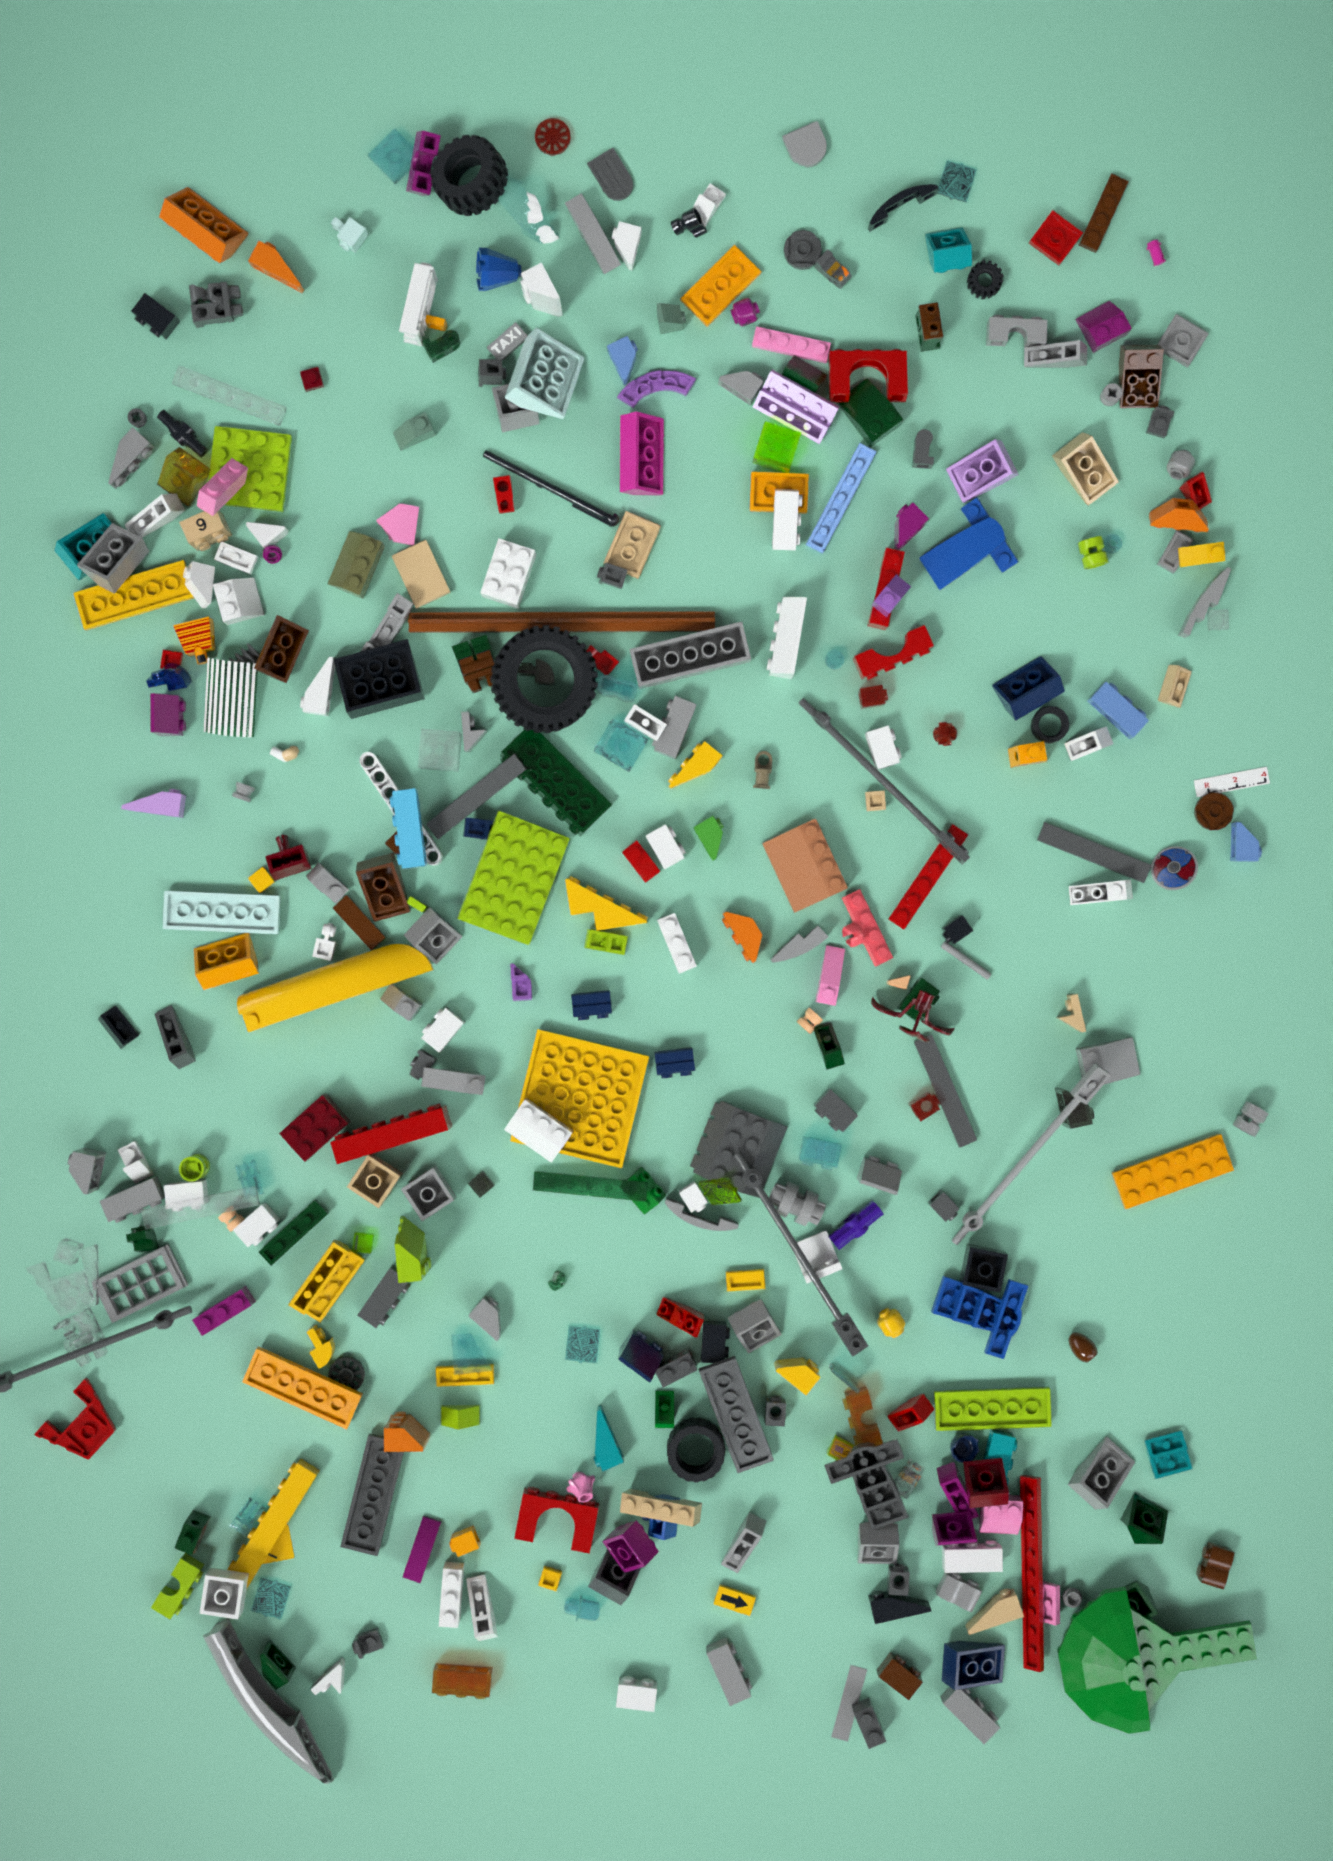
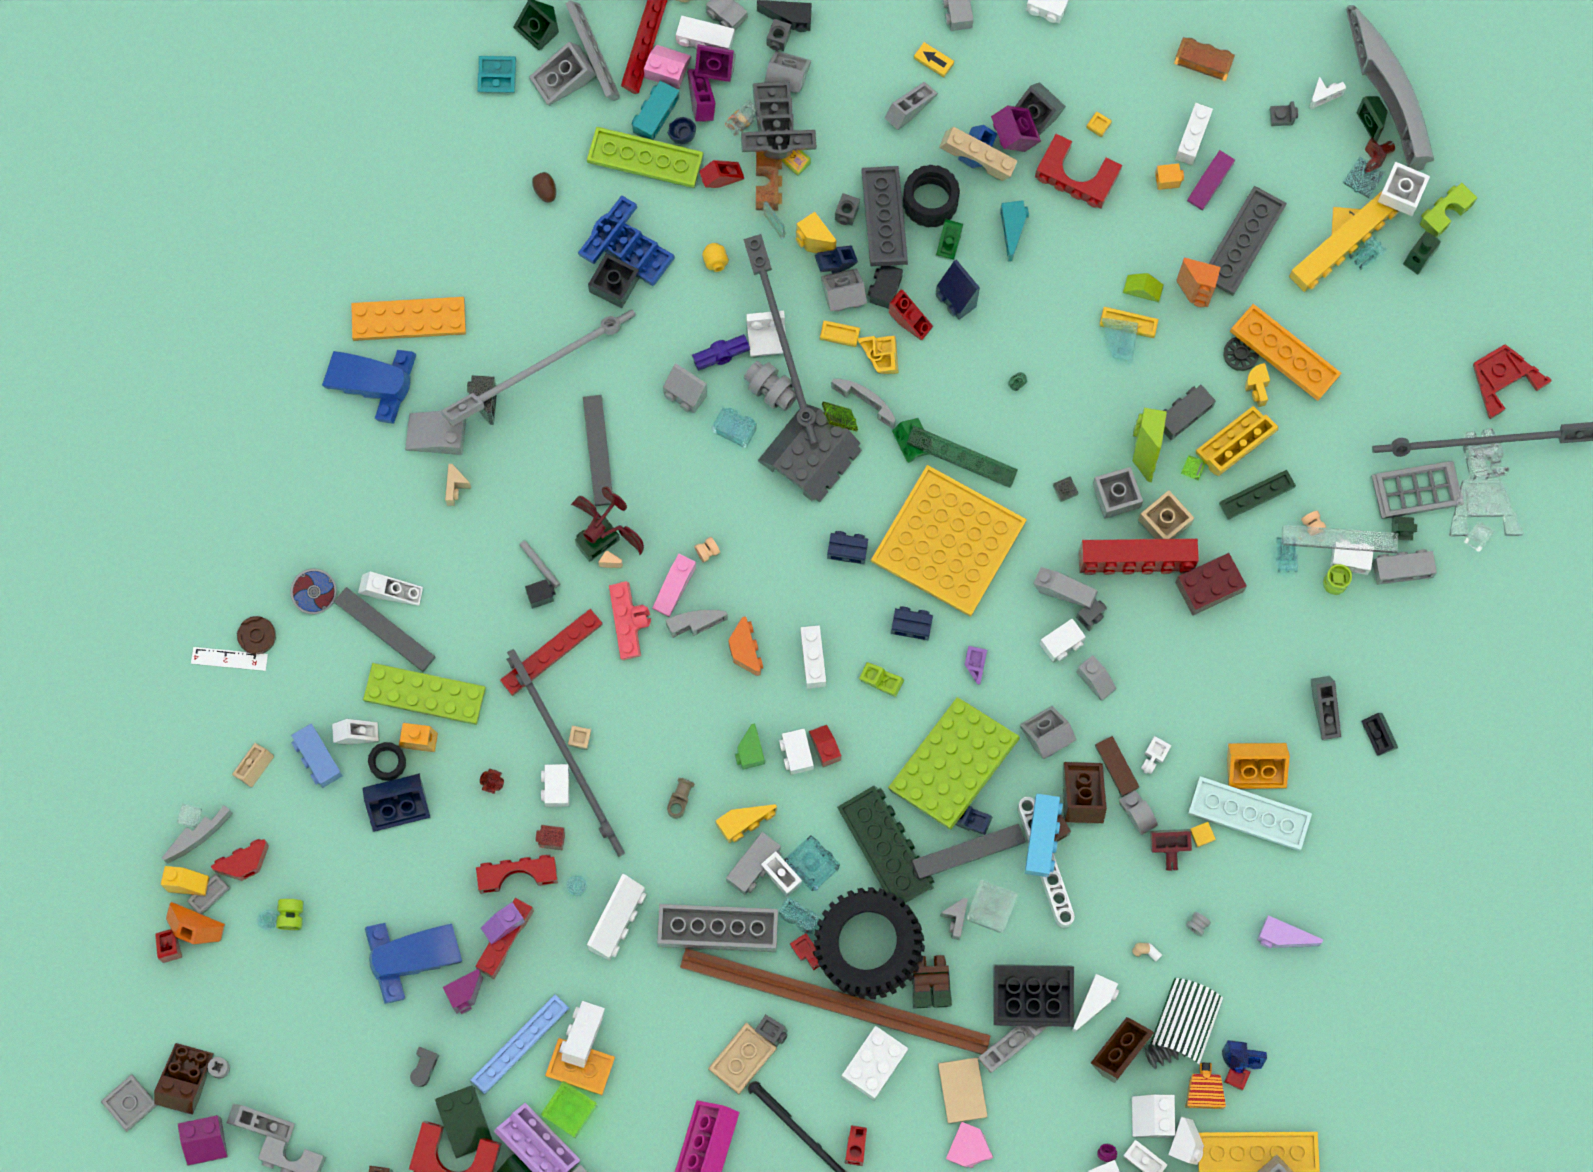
camera: 165 degrees left, 15 degrees down
light grey slope [68,1148,106,1194] -> none
white slope [118,1141,154,1183] -> none
magenta slope [150,693,186,736] -> none
magenta brick [192,1286,256,1336] -> none
white brick [233,1202,280,1247] -> none
yellow slope [237,944,434,1032] -> none
olive slope [327,531,385,599] -> none
lime tile [407,896,428,913] -> none
white slope [466,1575,498,1641] -> none
light grey slope [468,1295,501,1341] -> none
white slope [504,1098,573,1163] -> none
clear smoke brick [517,659,555,686] -> none
clear light blue arm [564,1595,600,1621] -> none
yellow slope [565,876,648,931] -> none
clear light blue piece [565,1326,600,1364] -> none
bright pink rock [566,1472,595,1502] -> none
dark grey brick [656,1348,697,1388] -> none
white brick [679,1181,708,1213] -> none
nougat slope [762,818,848,913] -> none
dark grey brick [813,1088,858,1132] -> none
dark green slope [814,1022,845,1070] -> none
clear red brick [909,1092,940,1122] -> none
dark grey brick [927,1190,959,1222] -> none
lavender slope [946,439,1019,503] -> none
dark red slope [963,1458,1009,1508] -> none
tan slope [1052,432,1119,506] -> none
dark grey bracket [1146,406,1175,438] -> none
light grey head [1166,450,1195,480] -> none
medium blue slope [1230,822,1262,862] -> none
light grey wheel [1233,1101,1269,1137] -> none
none -> red slope [211,839,269,881]
none -> blue slope [322,350,416,424]
none -> lime plate [363,663,486,725]
none -> light grey tile [565,0,620,101]
none -> dark blue brick [815,245,858,274]
none -> yellow slope [858,336,899,374]
none -> clear red bracket [1364,138,1395,173]

